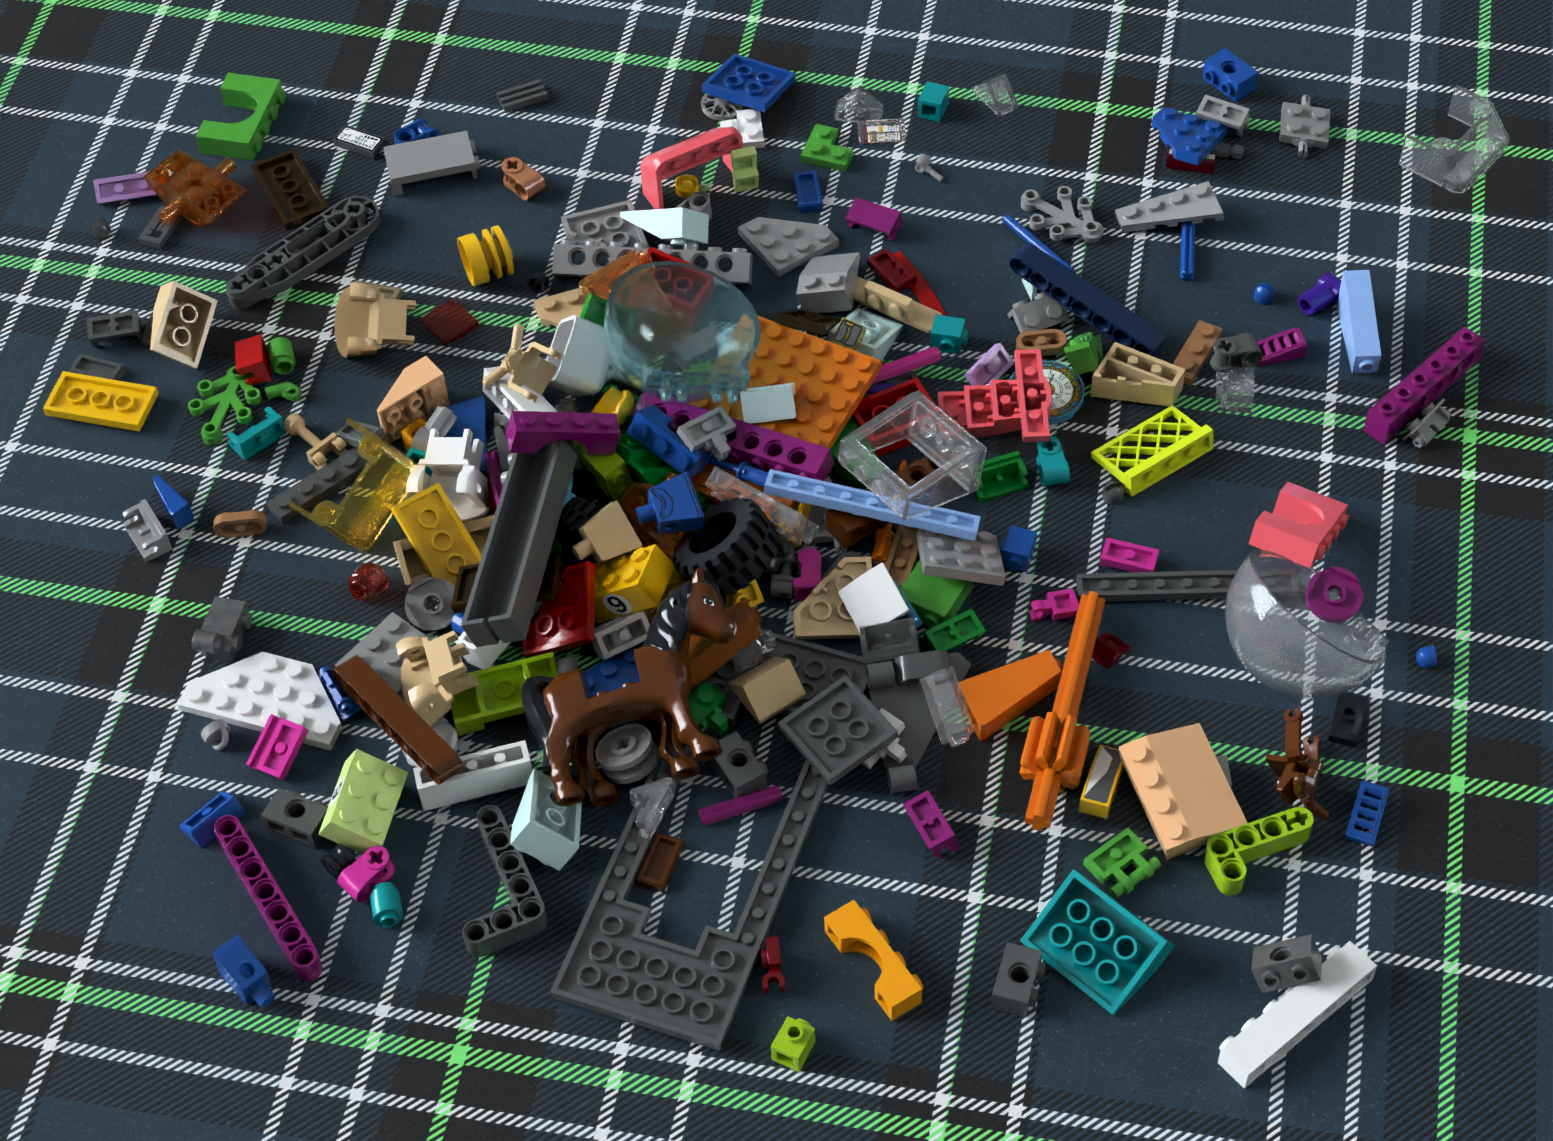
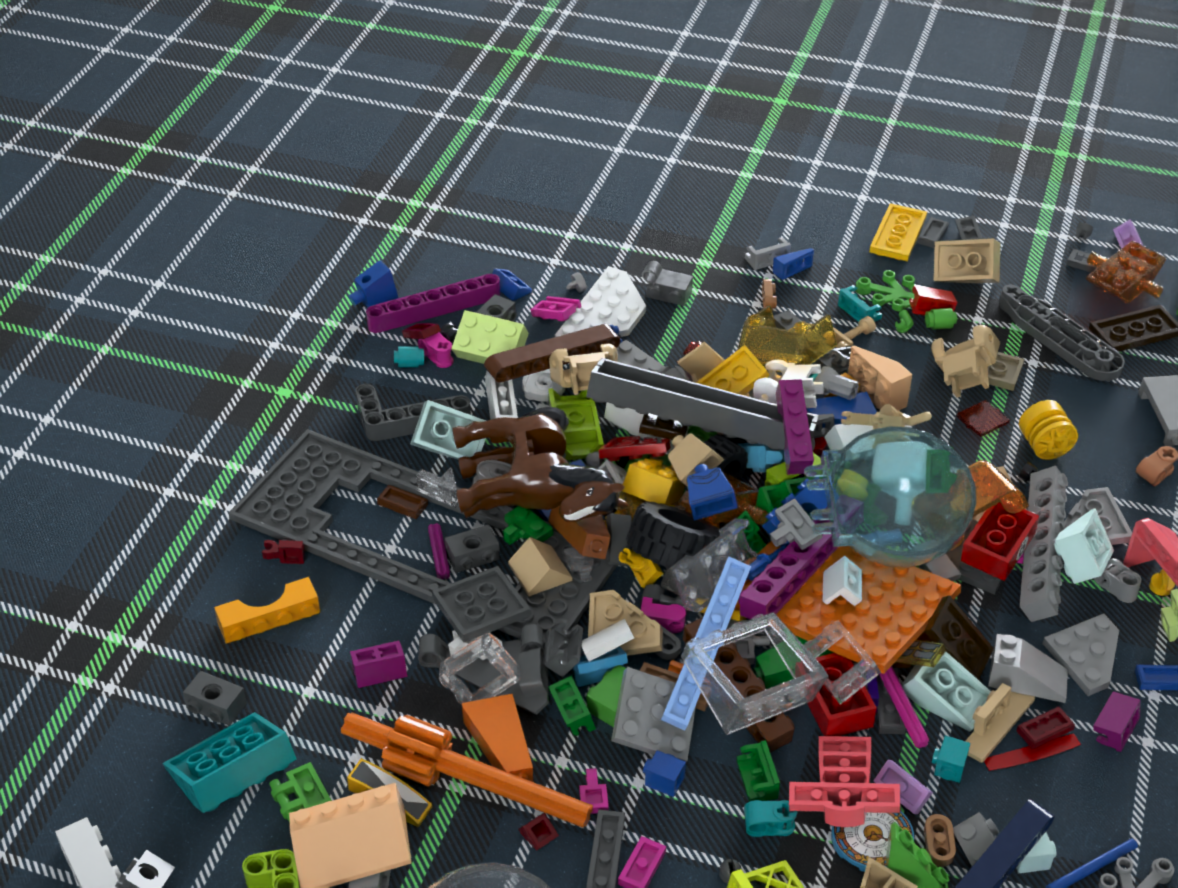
camera: 95 degrees right, 10 degrees down
lime brick [771,1016,816,1072] -> none
none -> dark red tile [402,323,441,339]
none -> clear window [798,620,881,705]

